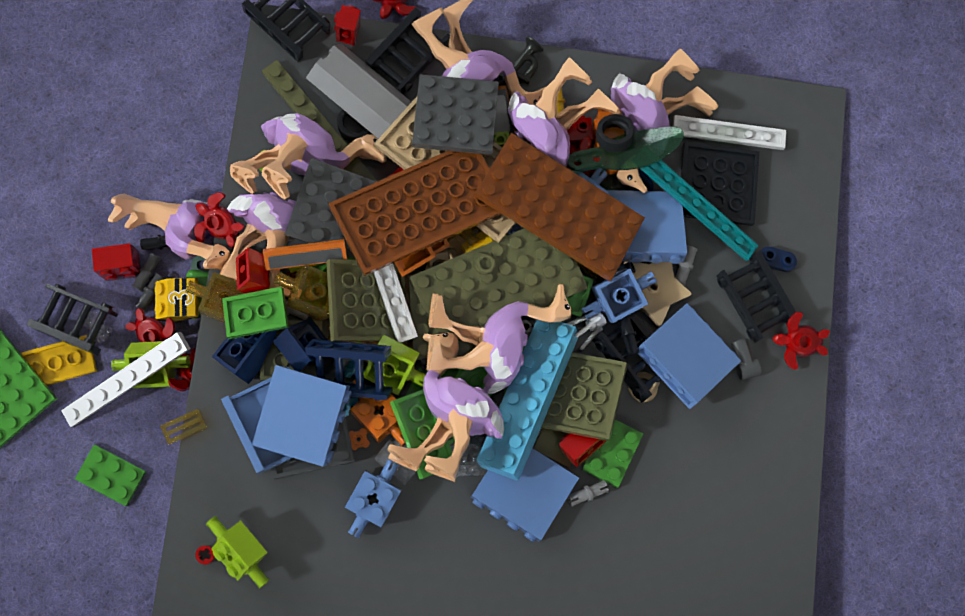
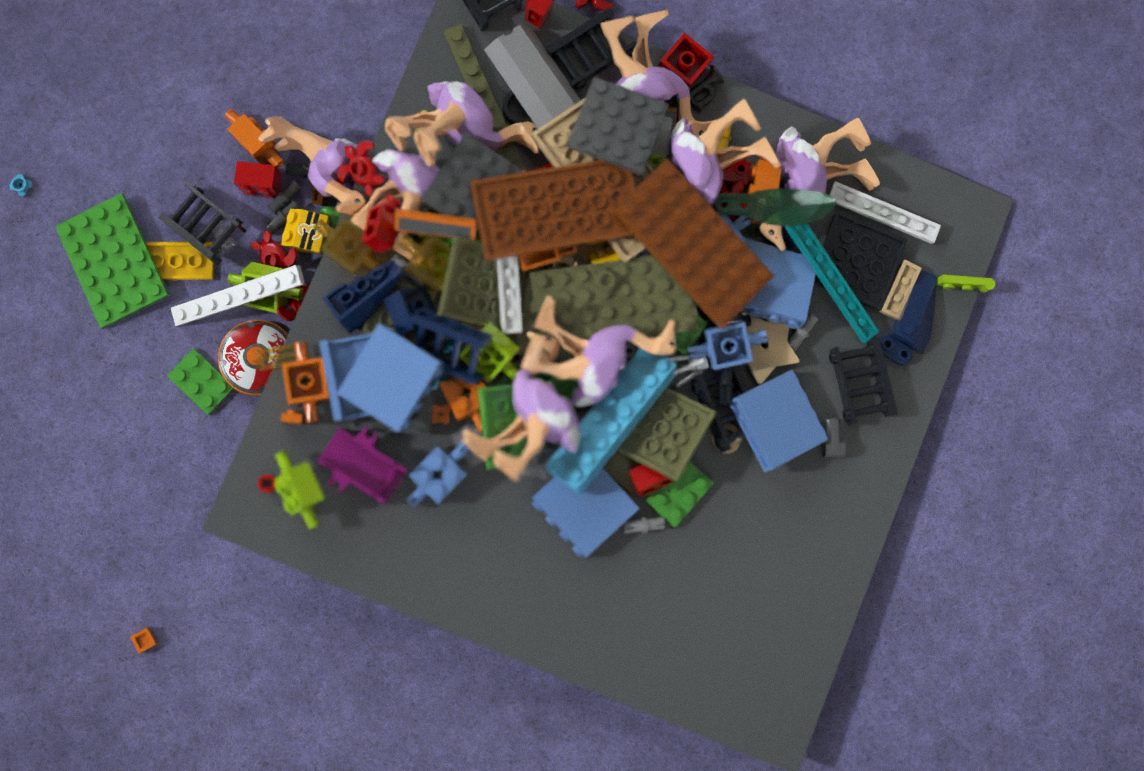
camera: 20 degrees right, 5 degrees up
bright green plate [222,287,289,339] -> none
black tyre [596,114,634,153] -> none
red animal [772,312,830,370] -> none
none -> dish [218,320,288,396]
none -> orange brick [224,109,285,169]
none -> orange plate [281,410,304,424]
none -> orange brick [282,341,330,423]
none -> reddish brown plate [311,186,330,206]
none -> magenta piece [317,427,407,505]
none -> red bush [382,195,402,211]
none -> red brick [658,32,714,89]
none -> tan plate [879,260,922,320]
none -> dark blue wedge [889,269,938,354]
none -> lime plate [937,275,996,293]

